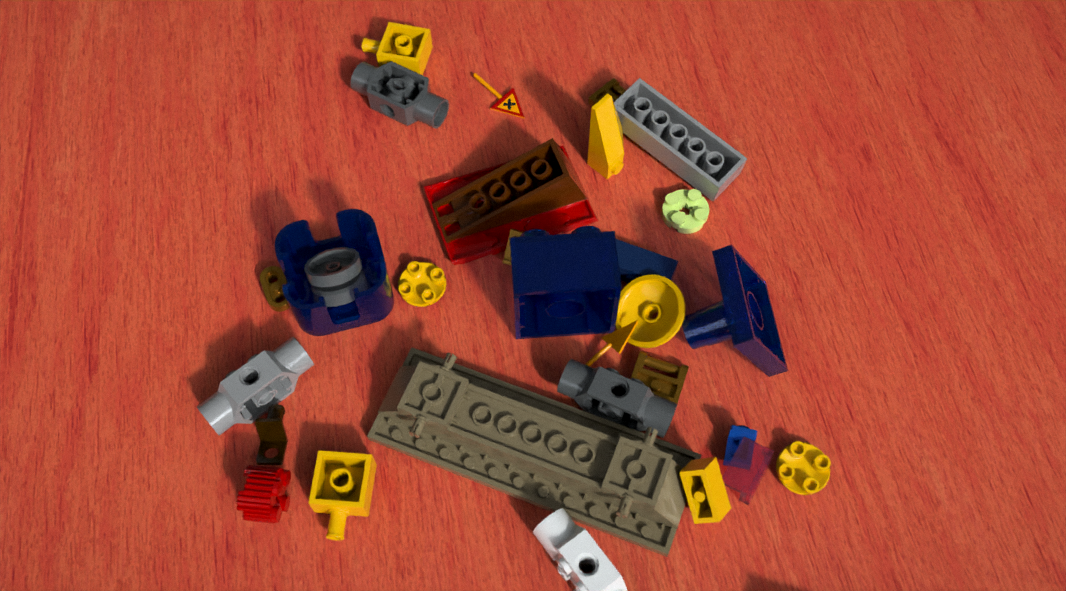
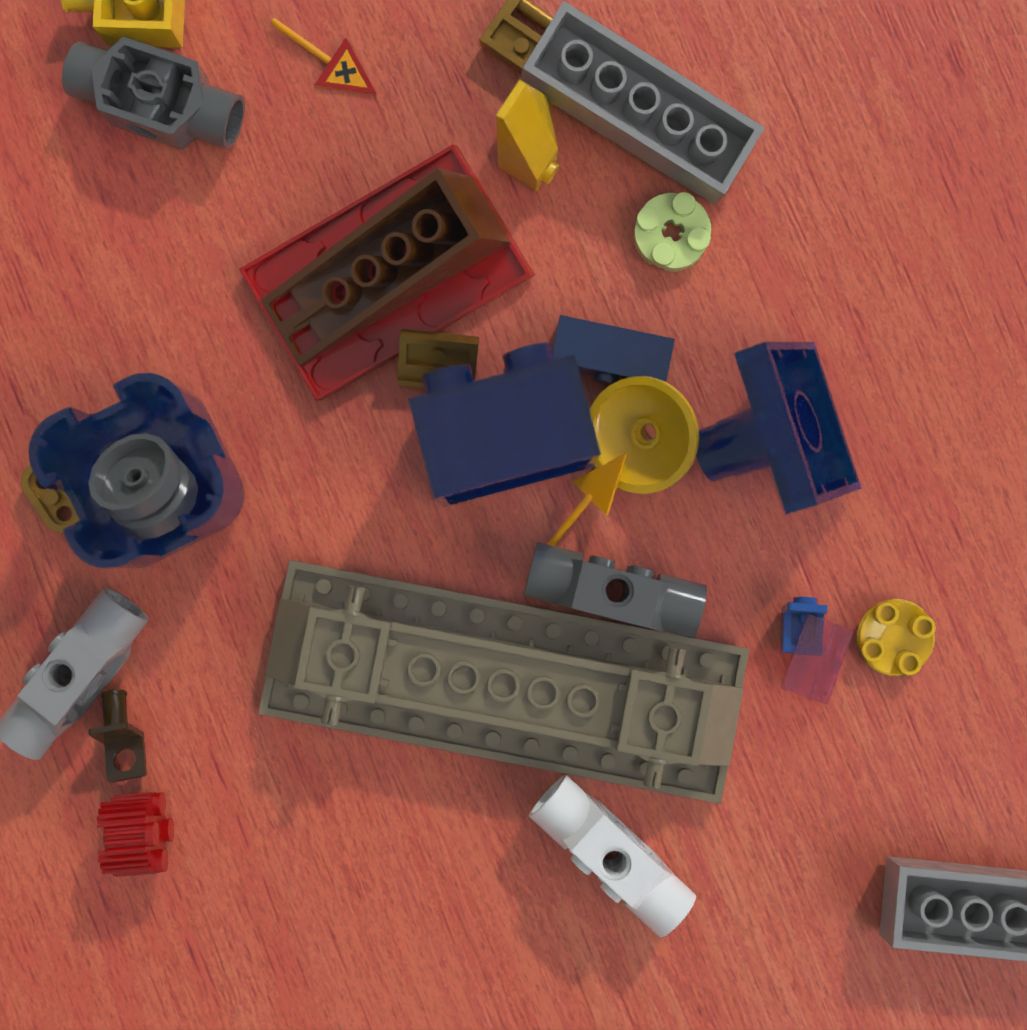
camera: 10 degrees left, 25 degrees up
yellow brick [308,450,377,541] -> none
yellow dish [398,261,446,307] -> none
pearl gold plate [631,351,689,404] -> none
yellow brick [679,457,731,524] -> none

